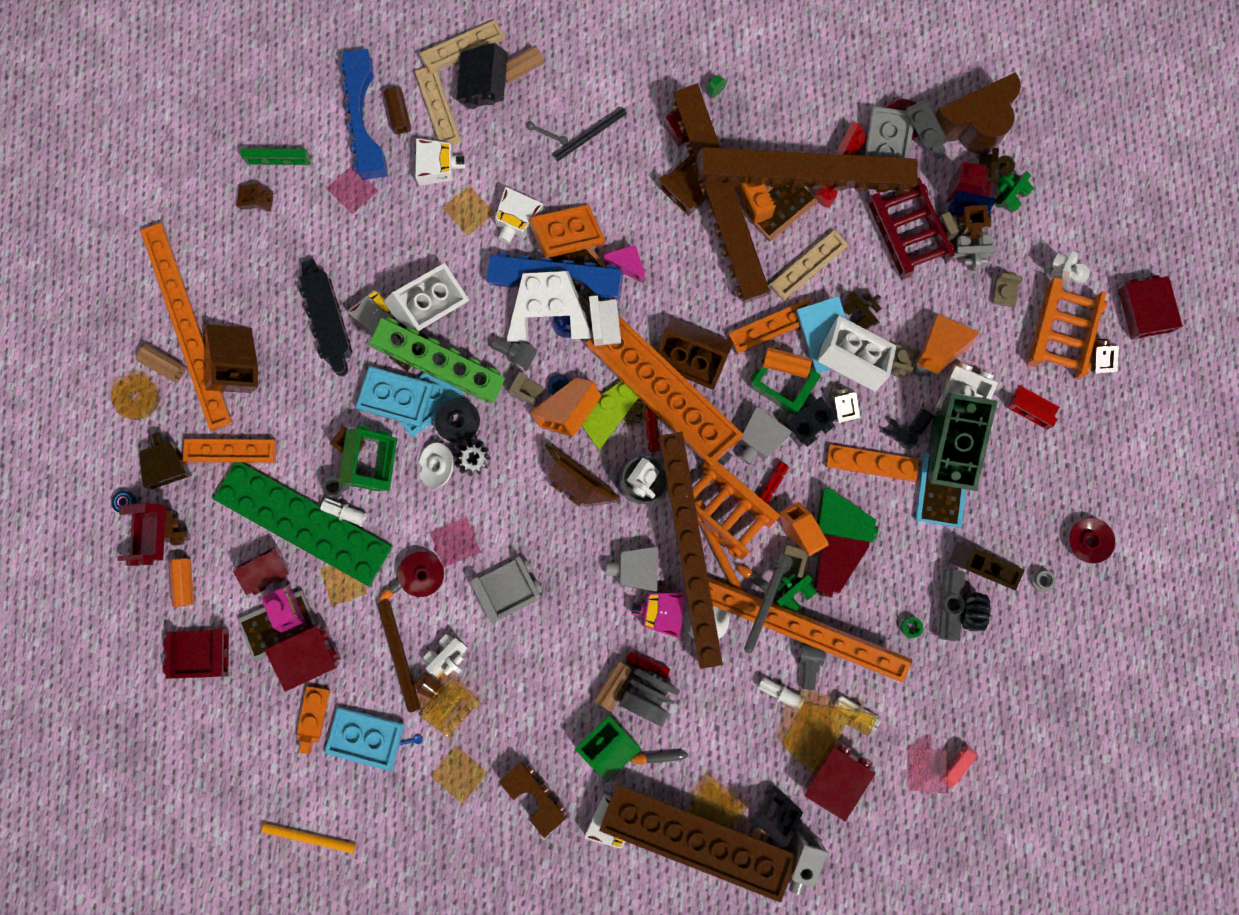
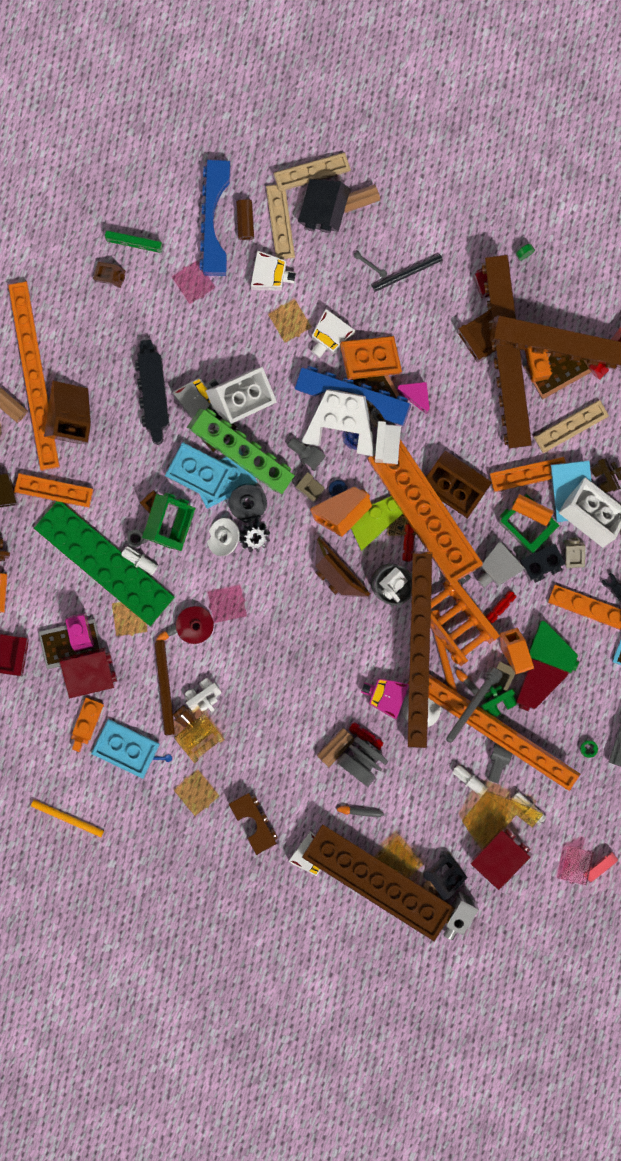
camera: 10 degrees right, 5 degrees up
dark red brick [233,545,290,595] -> none
light grey panel [470,556,543,623] -> none
green slope [575,715,641,782] -> none
light grey torso [607,547,658,592] -> none

